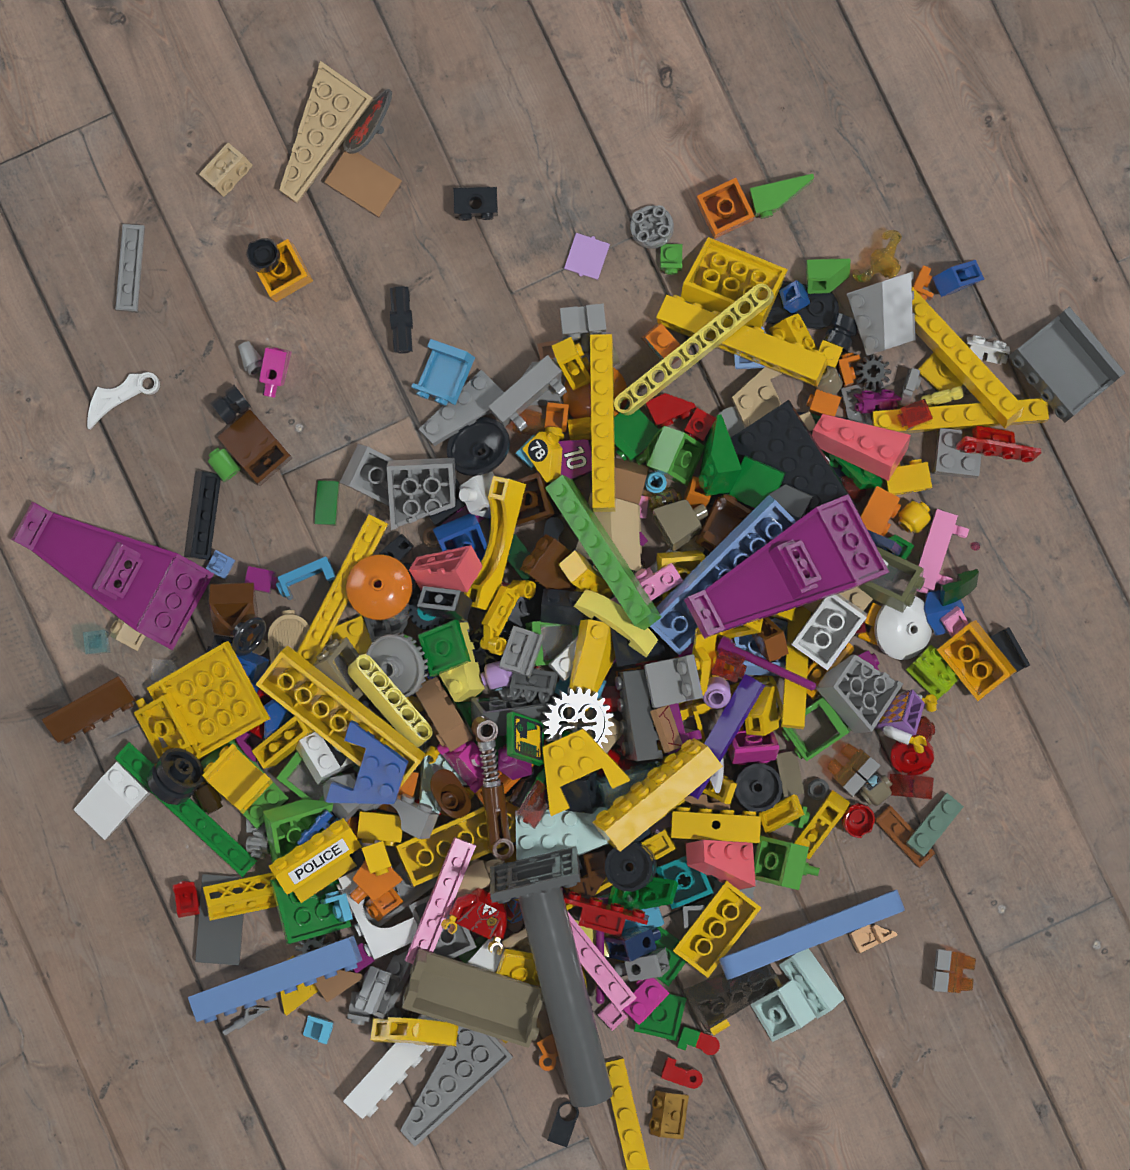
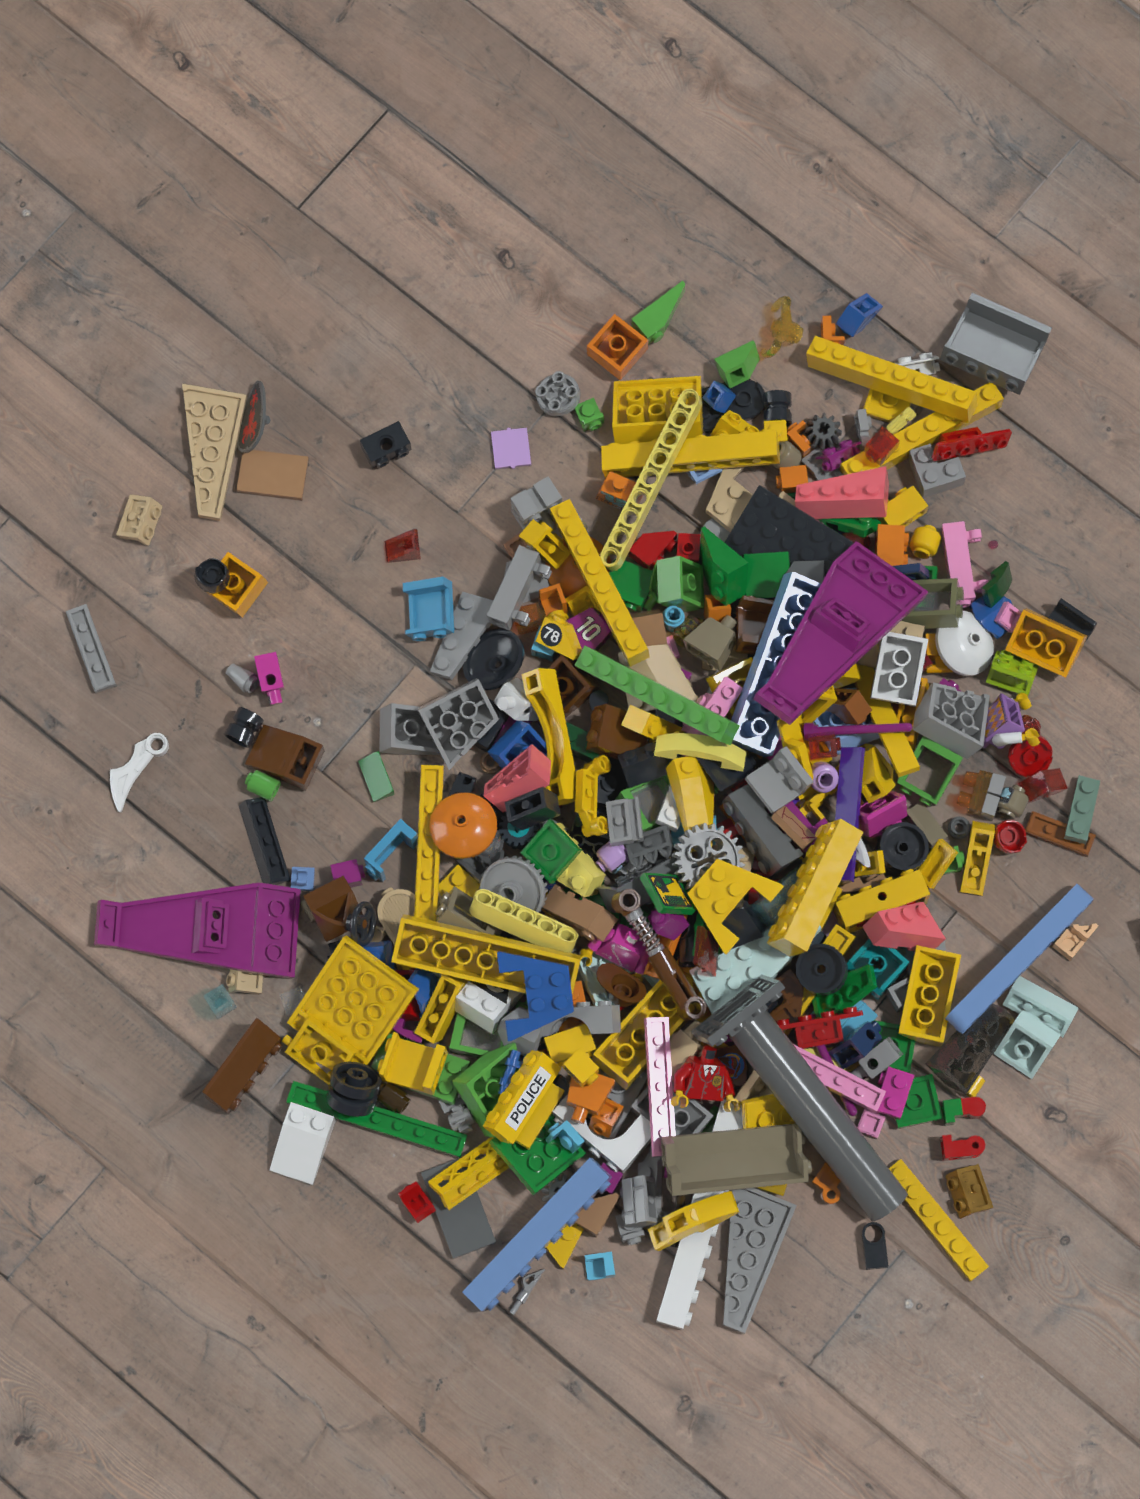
camera: 25 degrees left, 10 degrees down
black piece [390,286,413,354] -> none
bright green piece [754,836,820,890] -> none
light grey wedge [847,272,916,356] -> none
none -> clear red slope [384,529,421,563]

